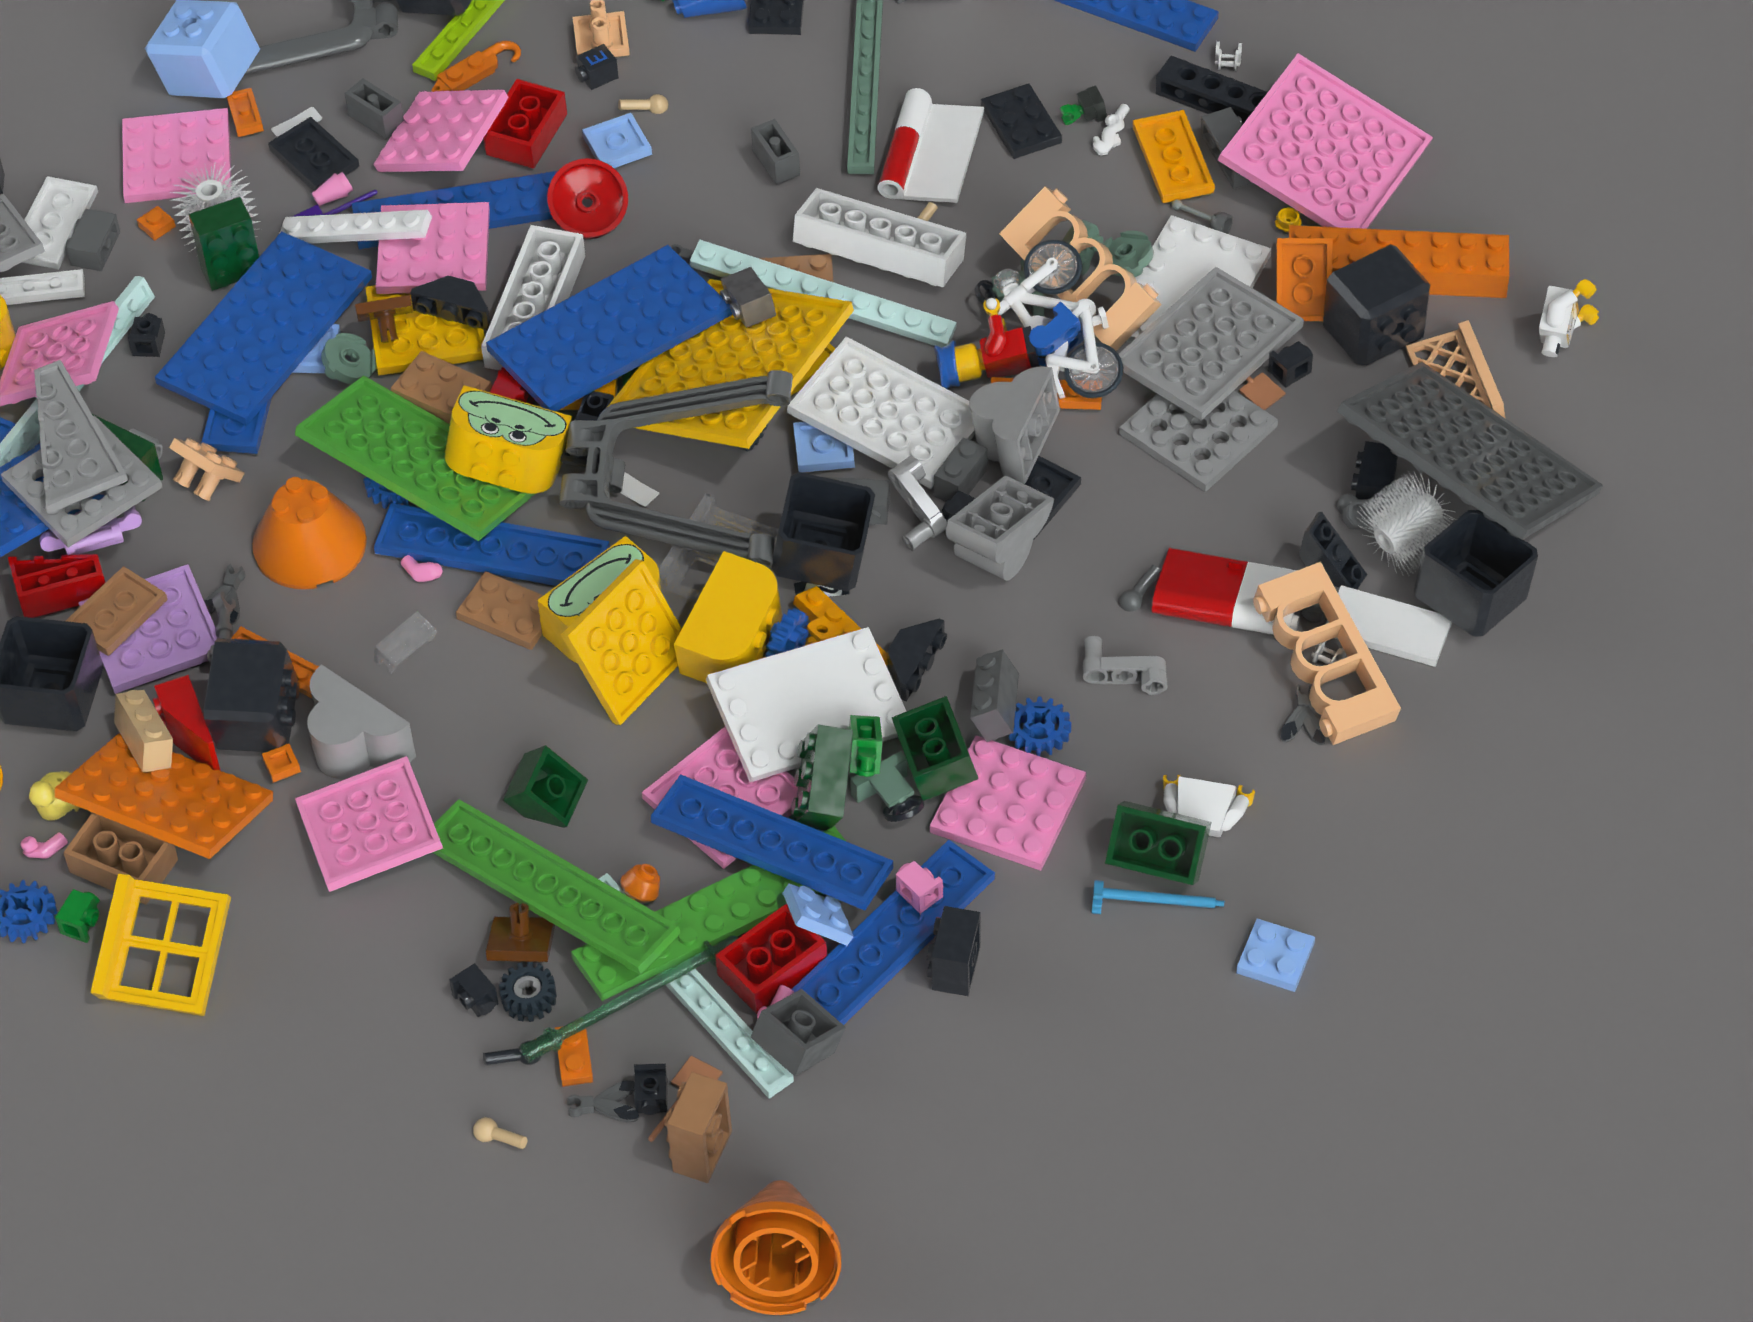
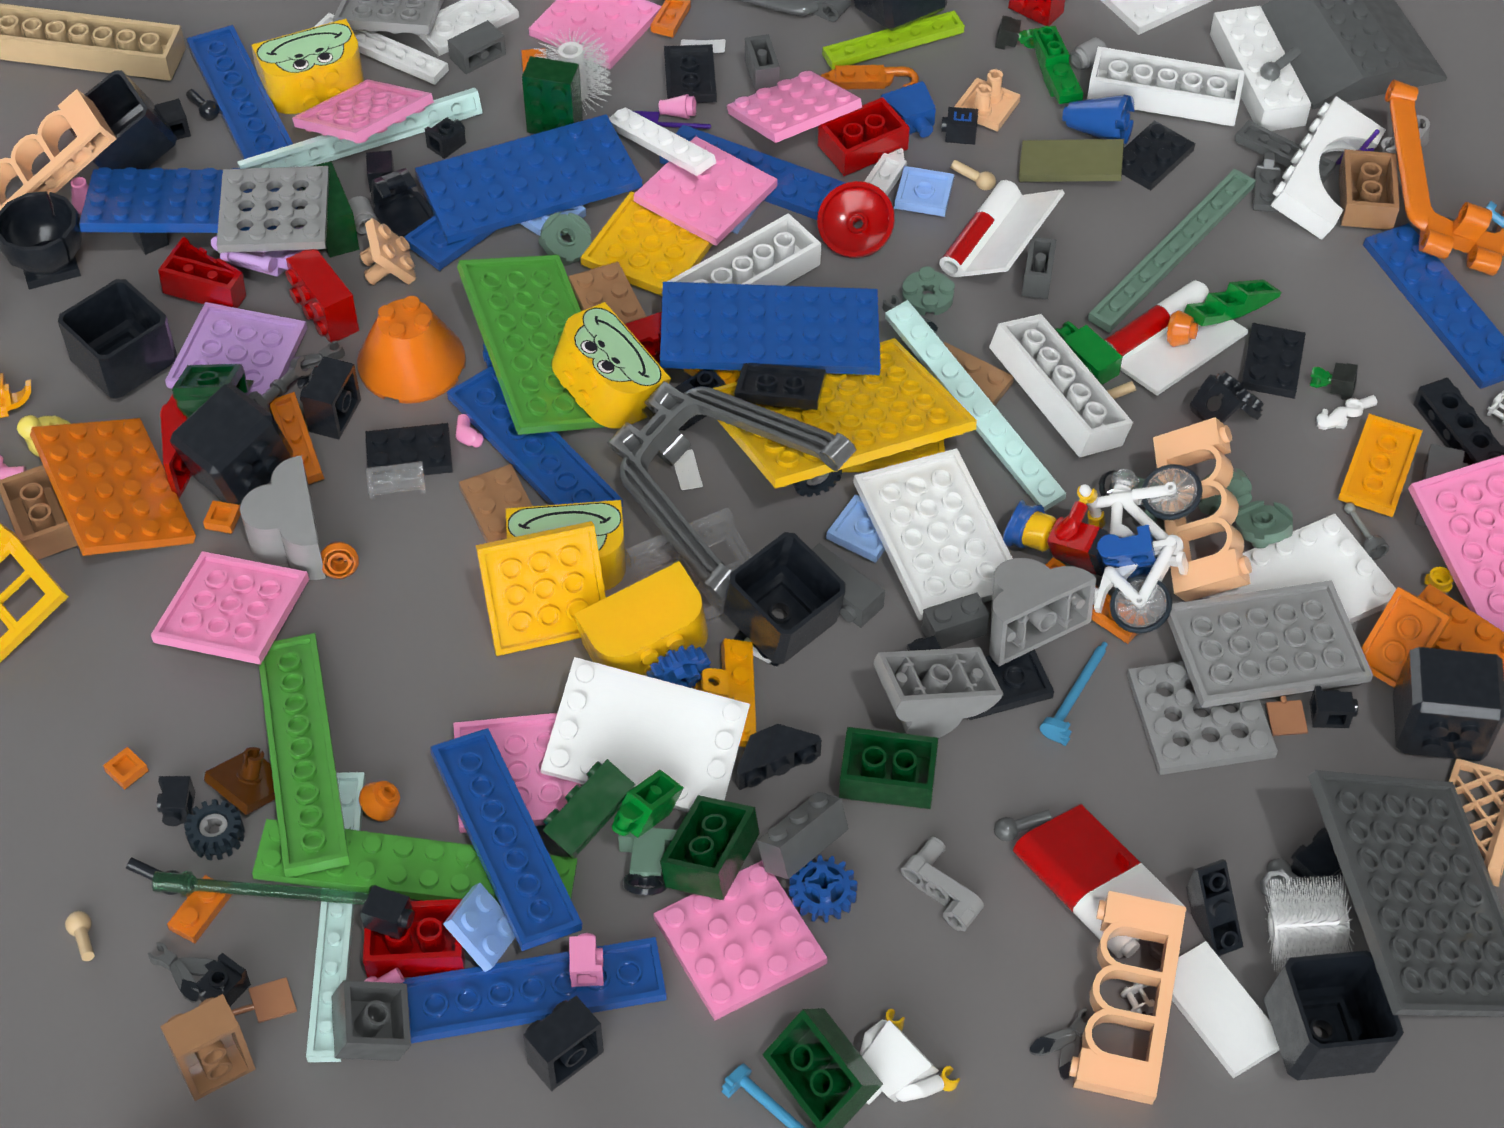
camera: 35 degrees right, 0 degrees up
light grey wing [34,360,128,514] -> none
medium nougat plate [65,566,168,656] -> none
tan brick [114,690,173,772] -> none
reddish brown tile [355,295,413,343] -> none
black slope [410,275,490,330] -> none
dark green slope [503,745,588,828] -> none
flat silver brick [720,267,776,328] -> none
light grey beam [888,455,947,551] -> none
none -> orange plate [103,747,149,790]
none -> dark green piece [172,364,254,418]
none -> red brick [285,249,359,342]
none -> black brick [300,356,361,440]
none -> orange cone [321,541,359,579]
none -> black brick [360,885,415,939]
none -> black plate [365,423,453,481]
none -> black brick [366,150,394,192]
none -> black piece [371,168,433,237]
none -> black plate [734,363,826,410]
none -> dark green brick [839,727,938,809]
none -> white plate [864,148,907,196]
none -> blue torso [881,81,936,138]
none -> sand green plate [902,266,955,316]
none -> white door [939,180,1065,277]
none -> olive tile [1019,139,1124,182]
none -> dark azure piece [1040,642,1108,746]
none -> green brick [1055,321,1123,385]
none -> orange cone [1167,310,1198,347]
none -> green slope [1184,279,1282,326]
none -> black piece [1190,371,1264,423]

